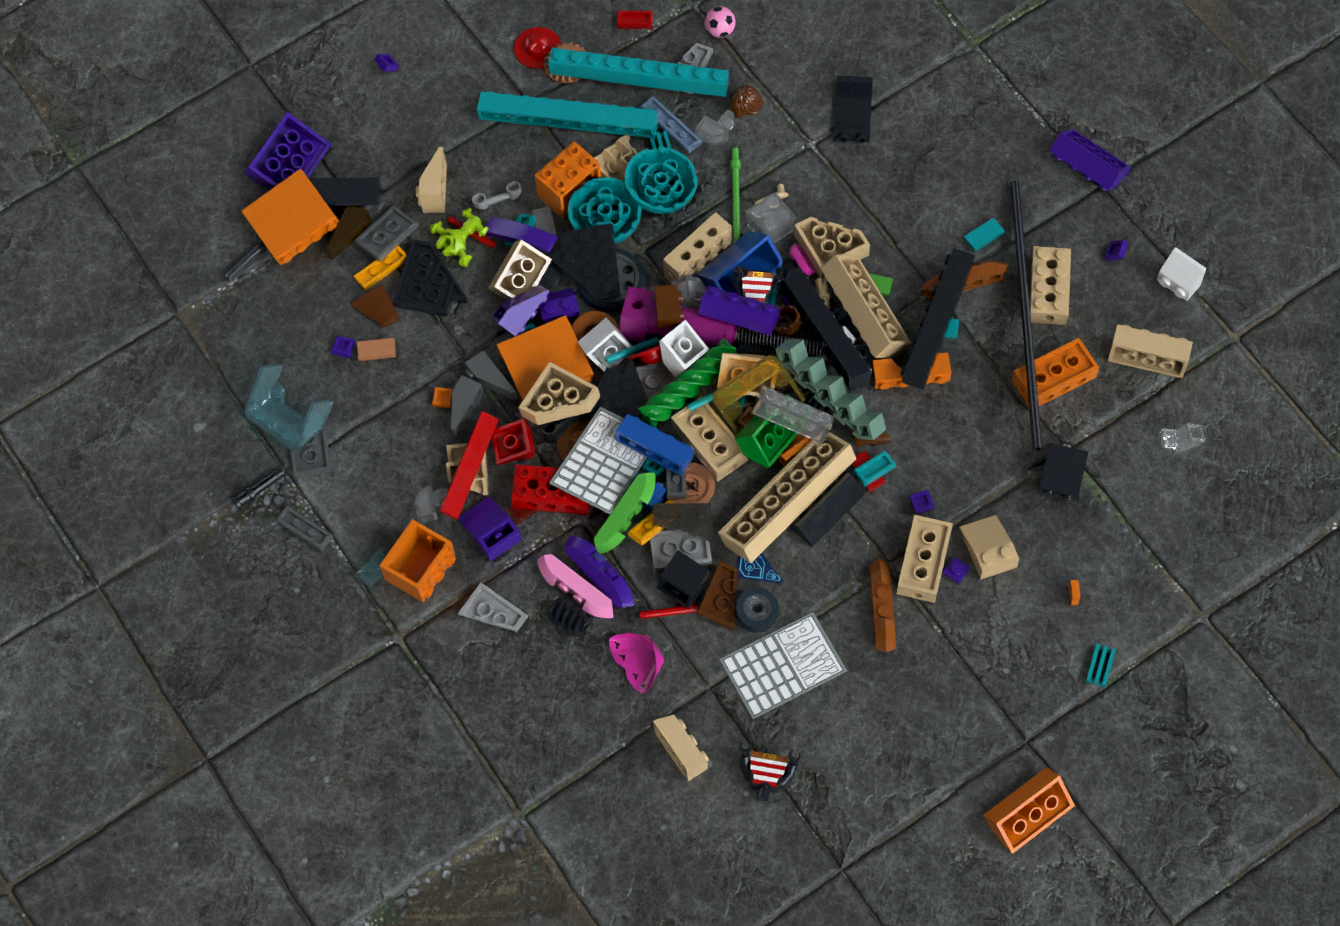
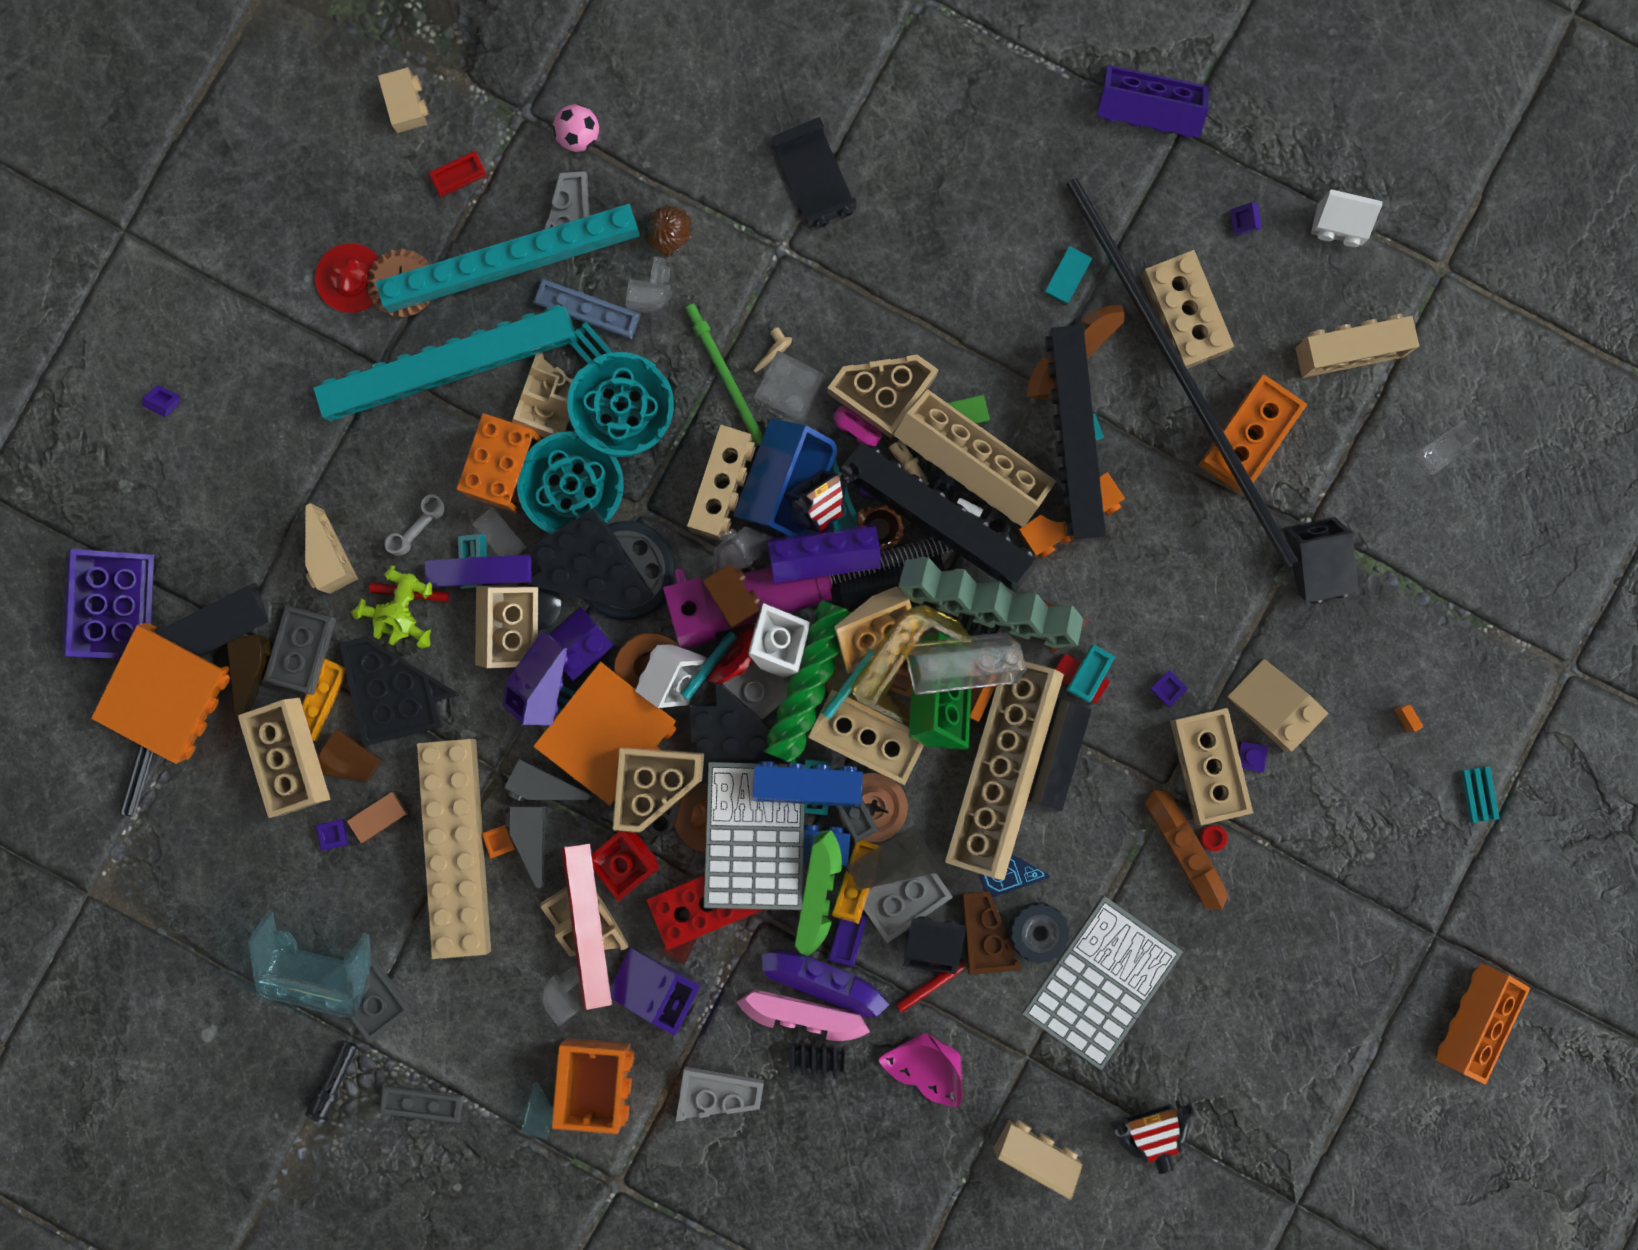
camera: 30 degrees left, 20 degrees up
none -> tan brick [238,698,330,818]
none -> tan brick [417,739,491,959]
none -> dark purple tile [828,913,868,967]
none -> red tile [1199,824,1228,851]

